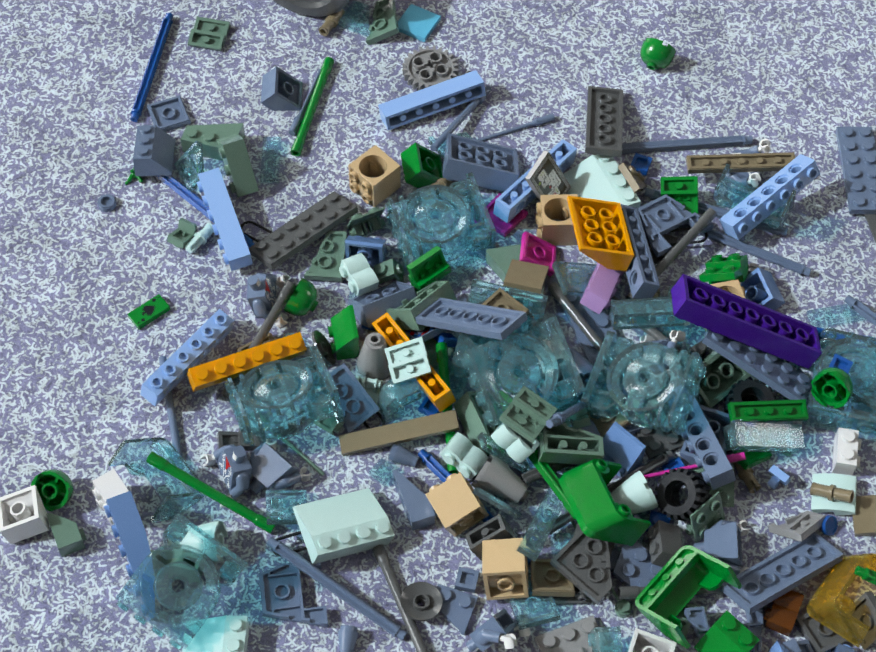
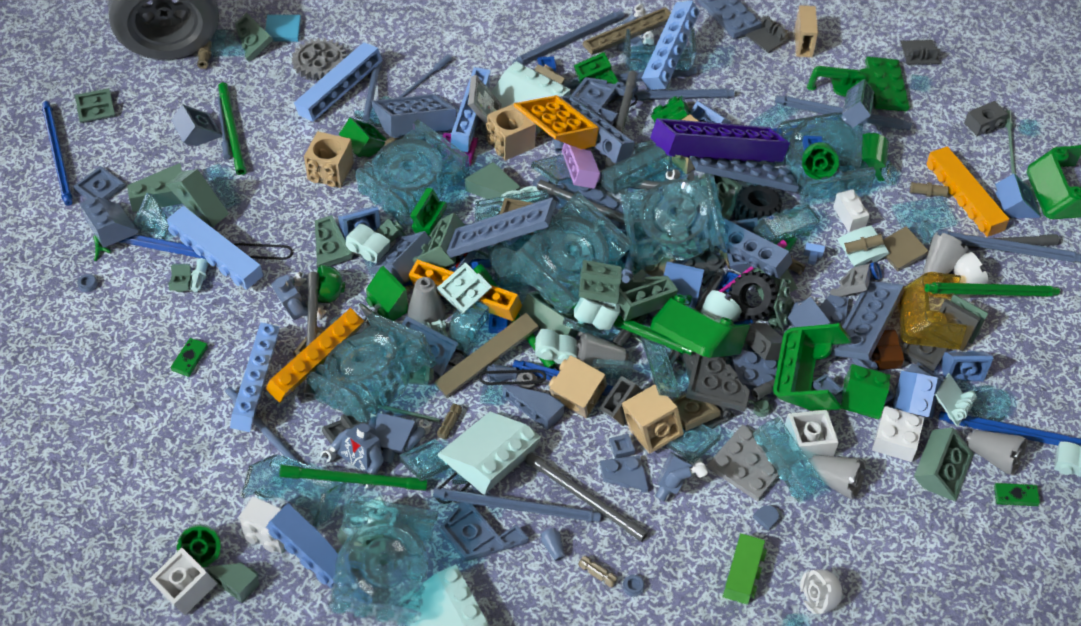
camera: 30 degrees left, 5 degrees down
dark grey plate [249,191,358,270] -> none
sand green hinge [346,207,386,236] -> none
dark grey dish [400,582,443,621] -> none
dark tan tile [503,259,549,294] -> none
dark pink tile [519,231,557,277] -> none
dark grey plate [585,86,623,157] -> none
green tile [727,399,809,423] -> none
none -> dark tan axle [437,404,462,440]
none -> black piece [479,369,546,385]
none -> light grey plate [517,372,536,389]
none -> sand blue wing [819,295,849,326]

